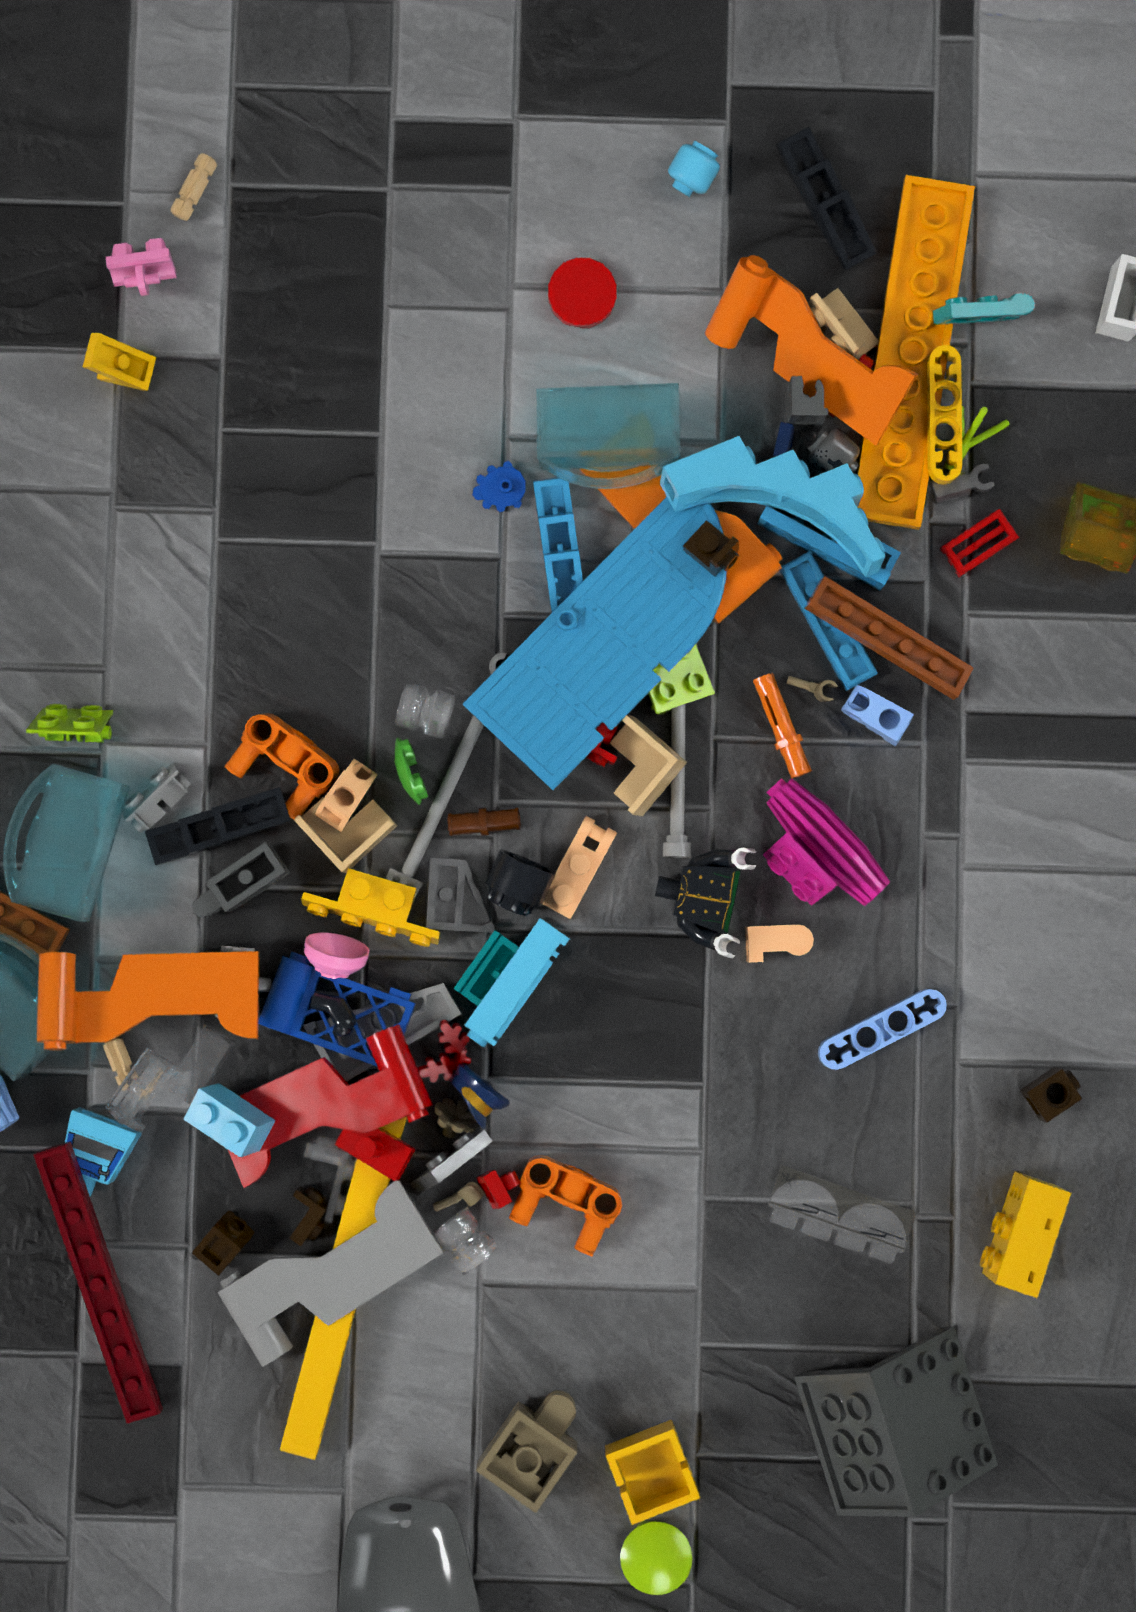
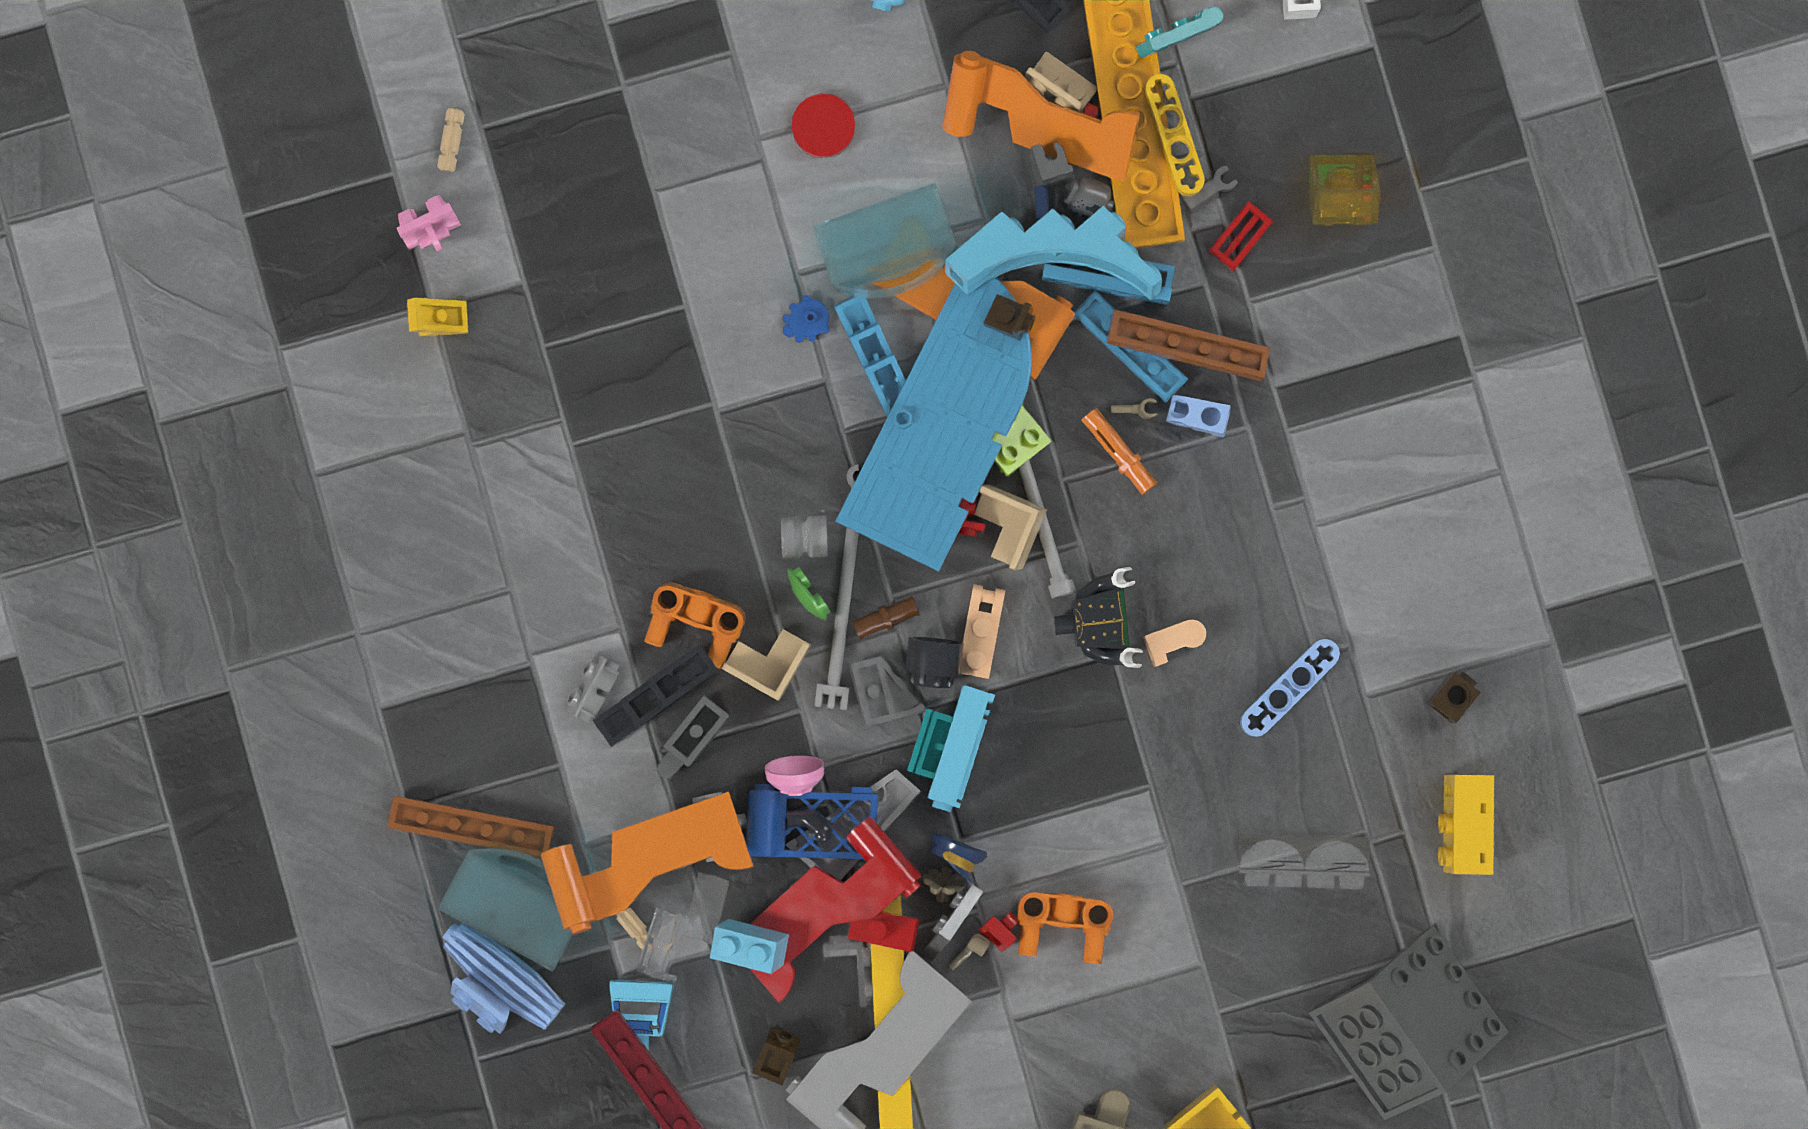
camera: 20 degrees left, 0 degrees up
clear light blue piece [3,764,130,922] -> none
lime hinge [26,704,113,743] -> none
dark brown bracket [289,1186,329,1246] -> none
yellow bracket [301,868,440,947] -> none
light nougat leg [314,759,378,832] -> none
red animal [418,1020,471,1083] -> none
clear wheel [433,1206,499,1276] -> none
dark pink plate [763,778,890,906] -> none
lime plant [943,406,1009,471] -> none

